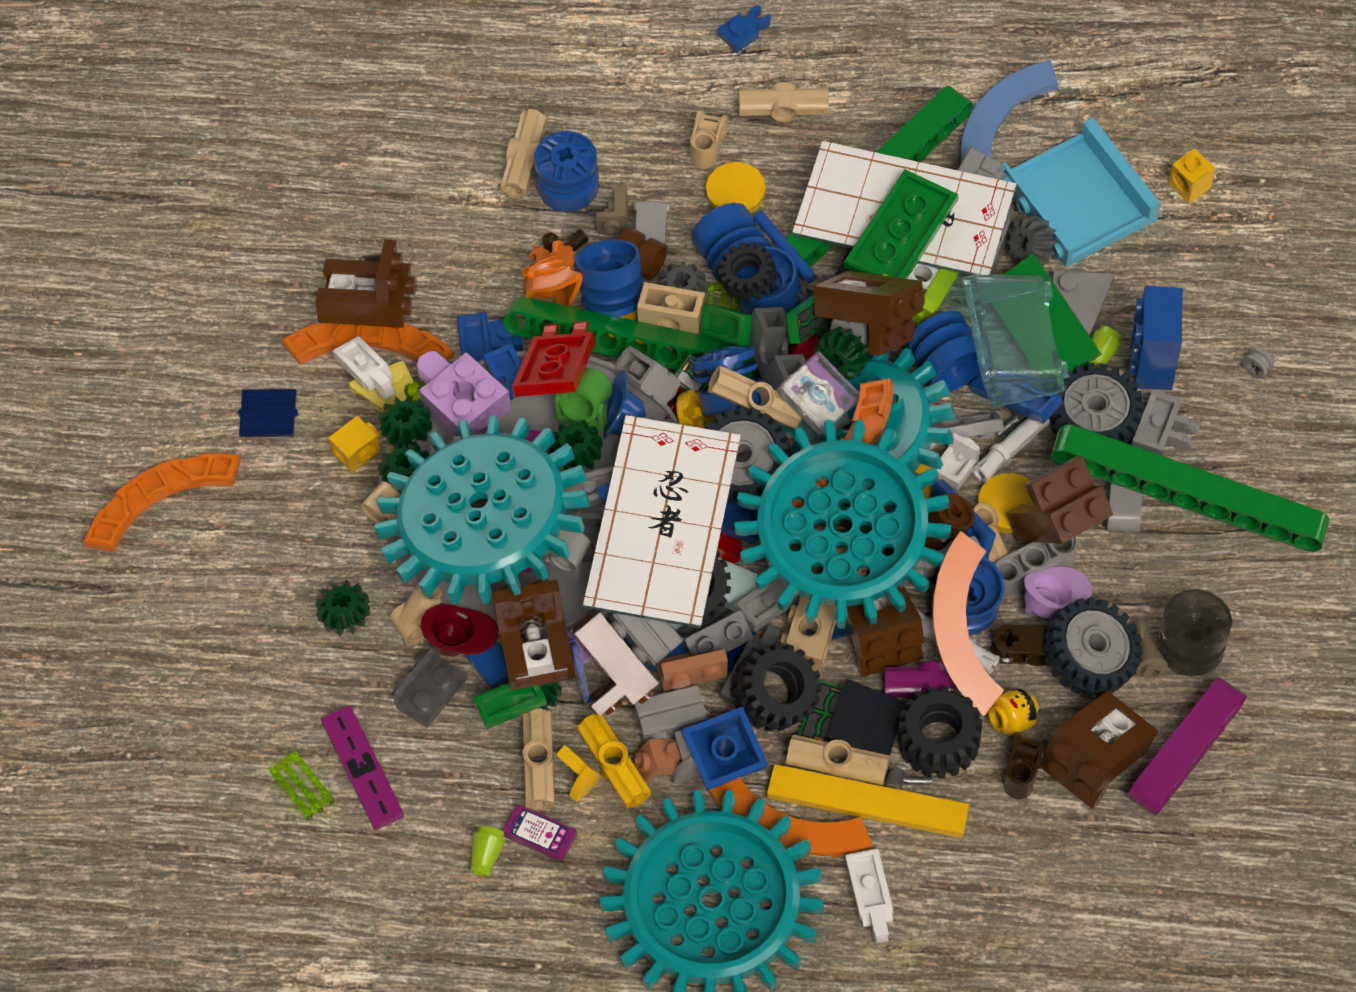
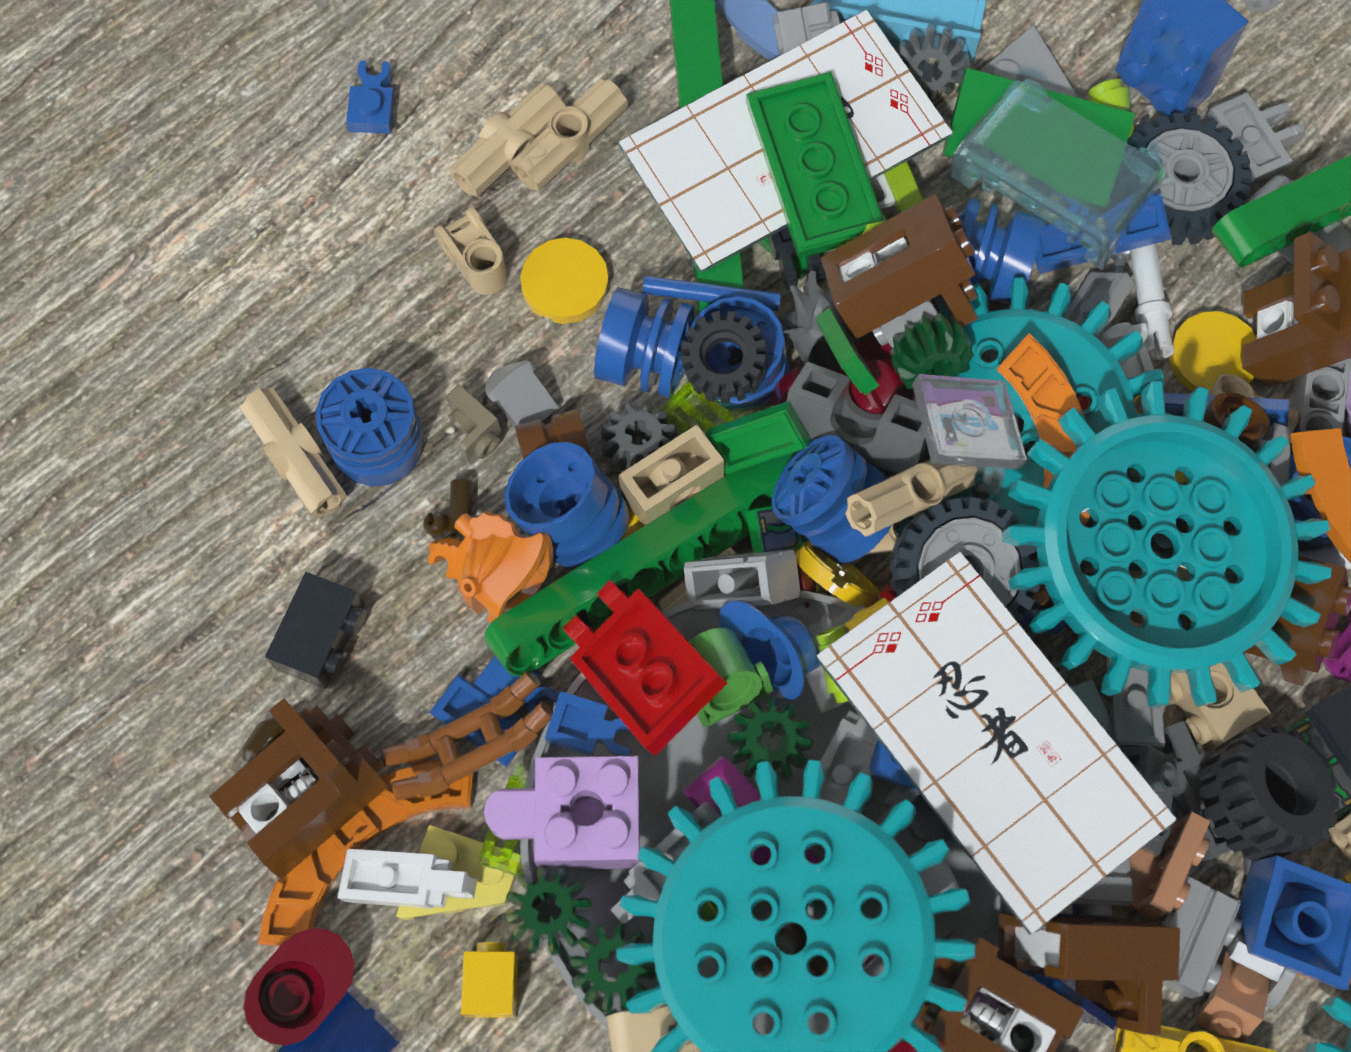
camera: 50 degrees left, 10 degrees up
none -> dark red piece [243,928,355,1046]
none -> black brick [265,571,366,689]
none -> dark orange piece [381,670,553,801]
none -> tan piece [511,78,628,192]

